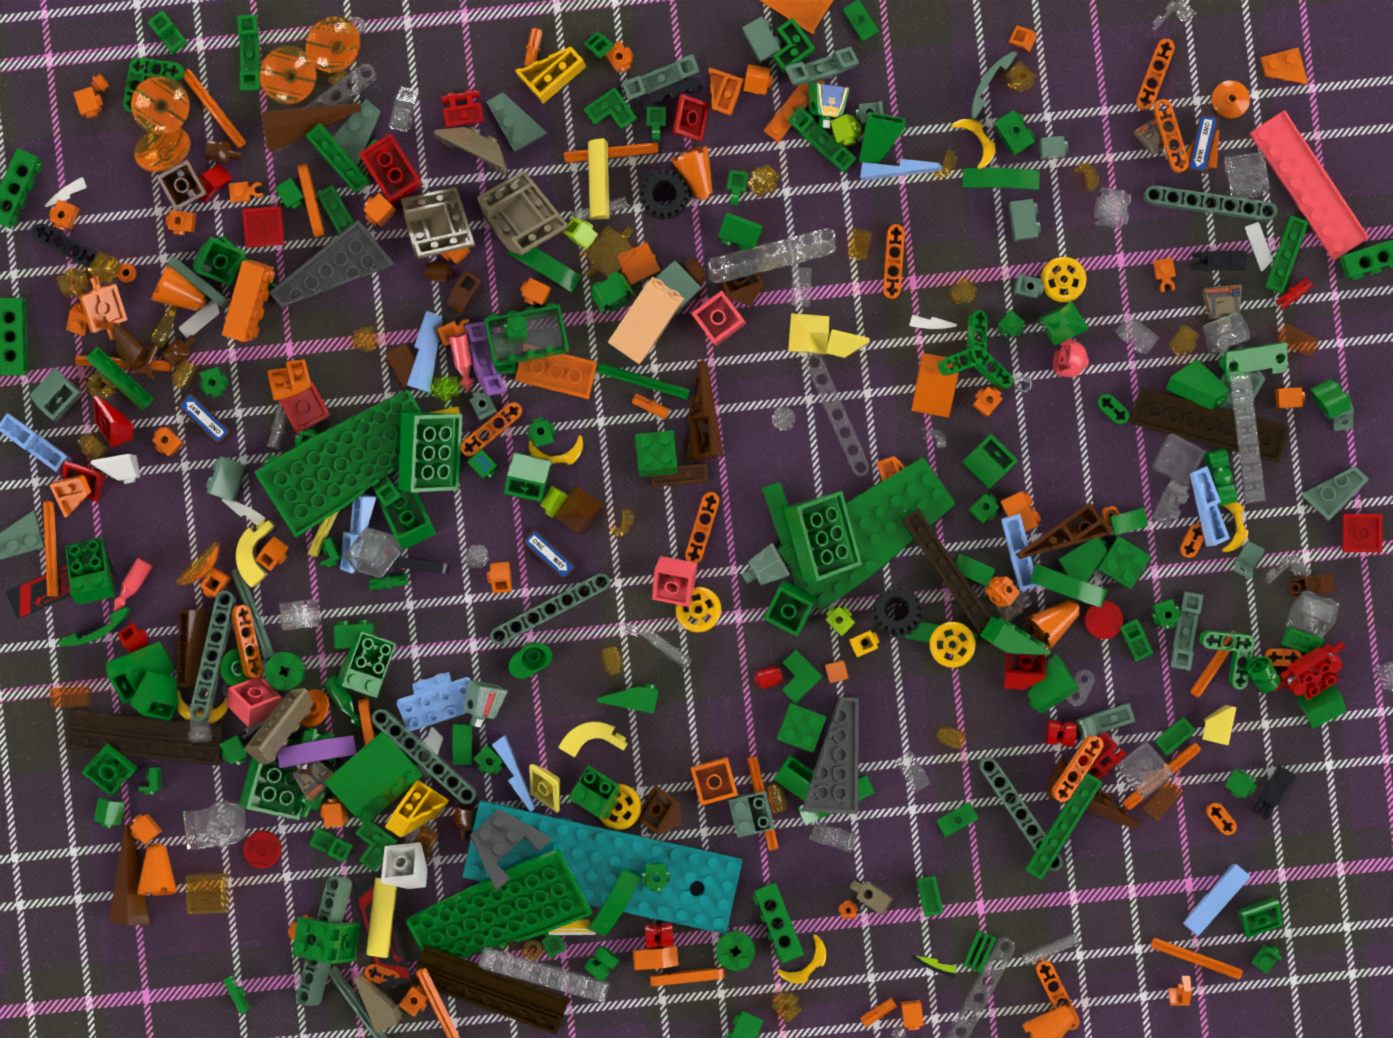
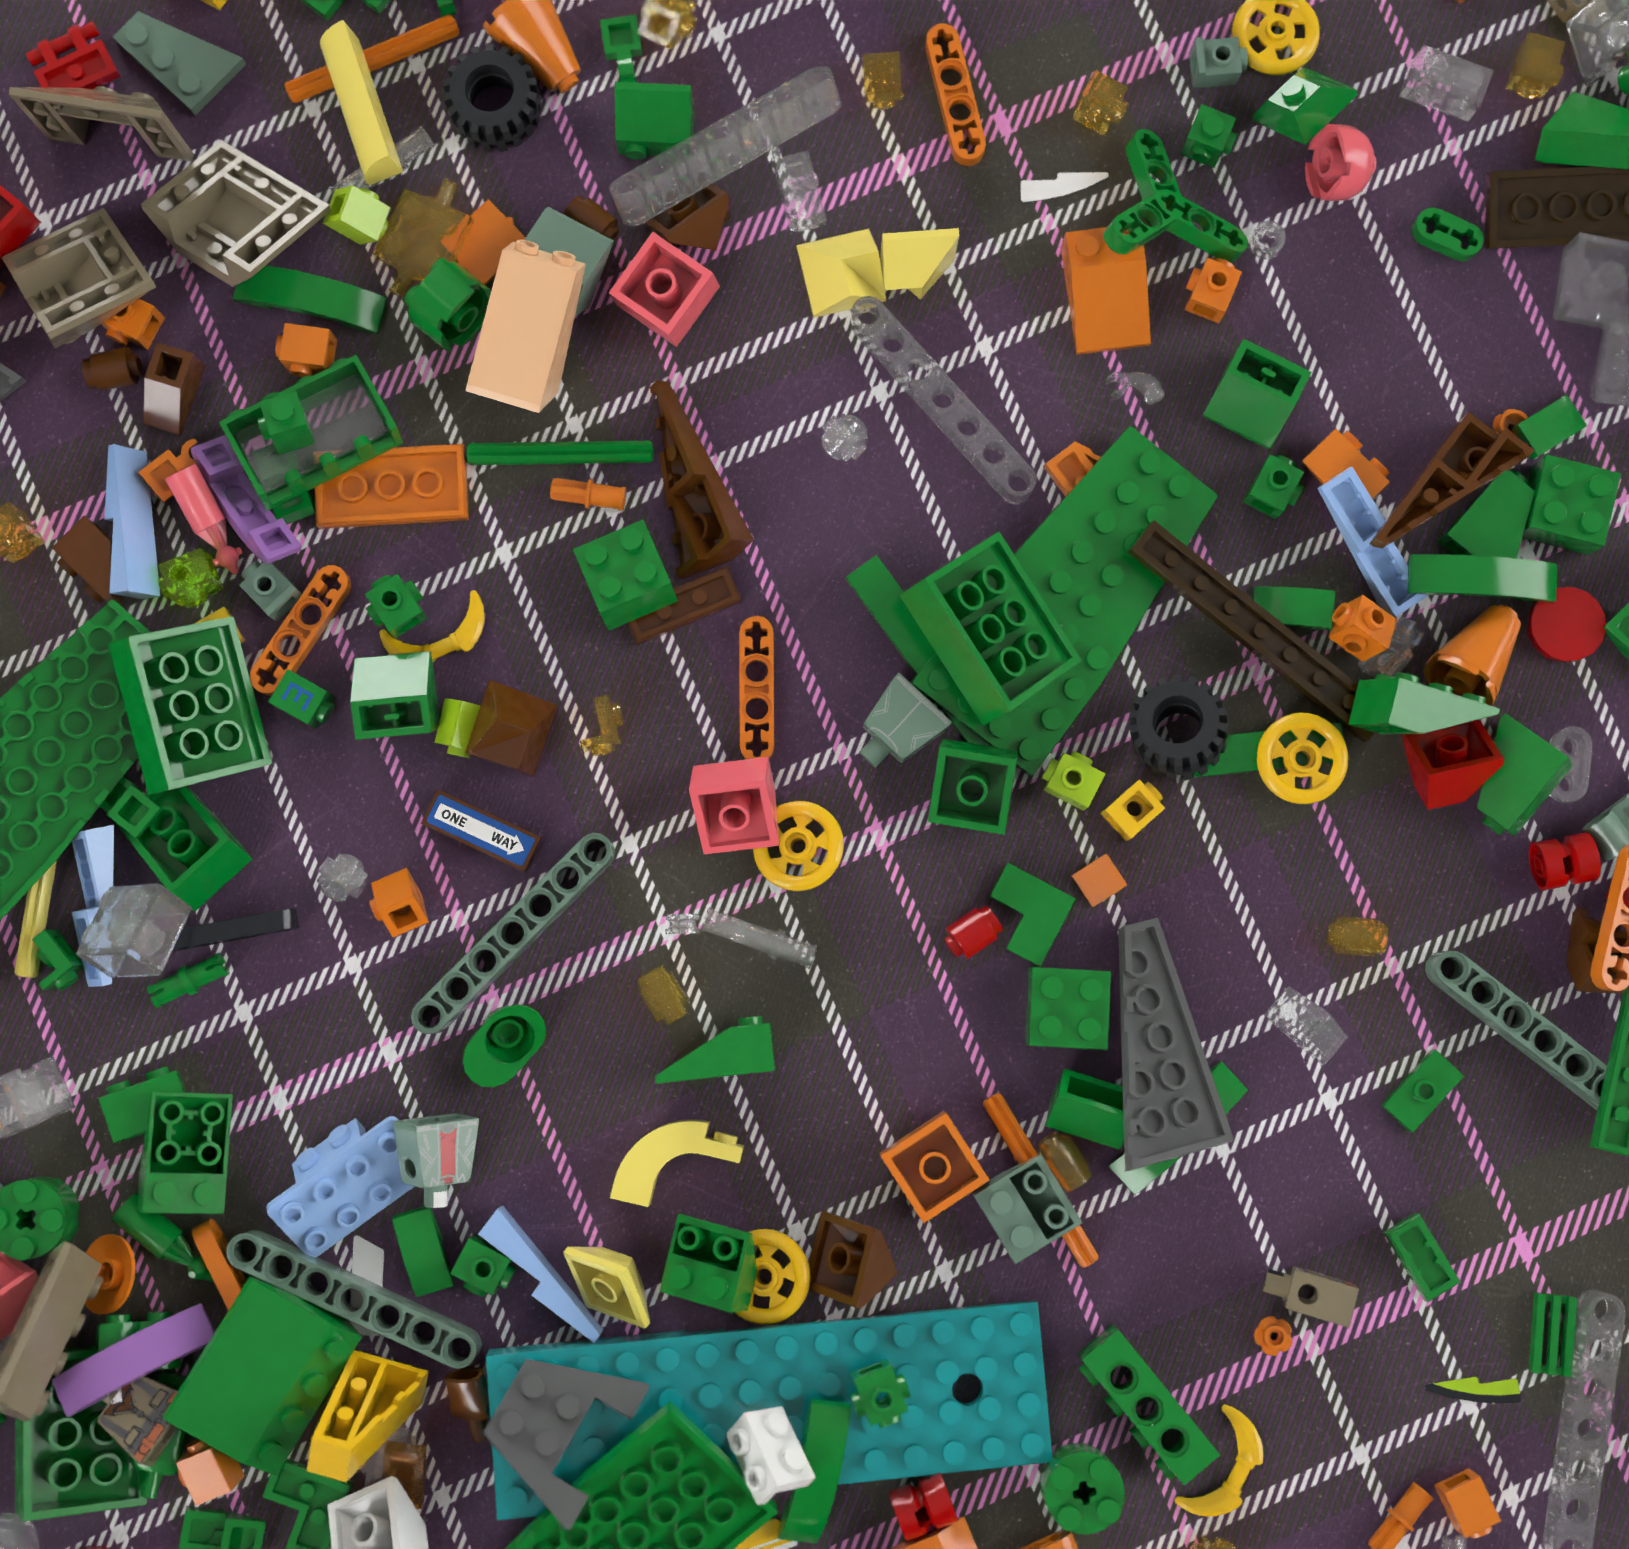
camera: 20 degrees left, 5 degrees down
clear slope [810,821,857,853] -> none
none -> white bracket [727,1406,815,1505]

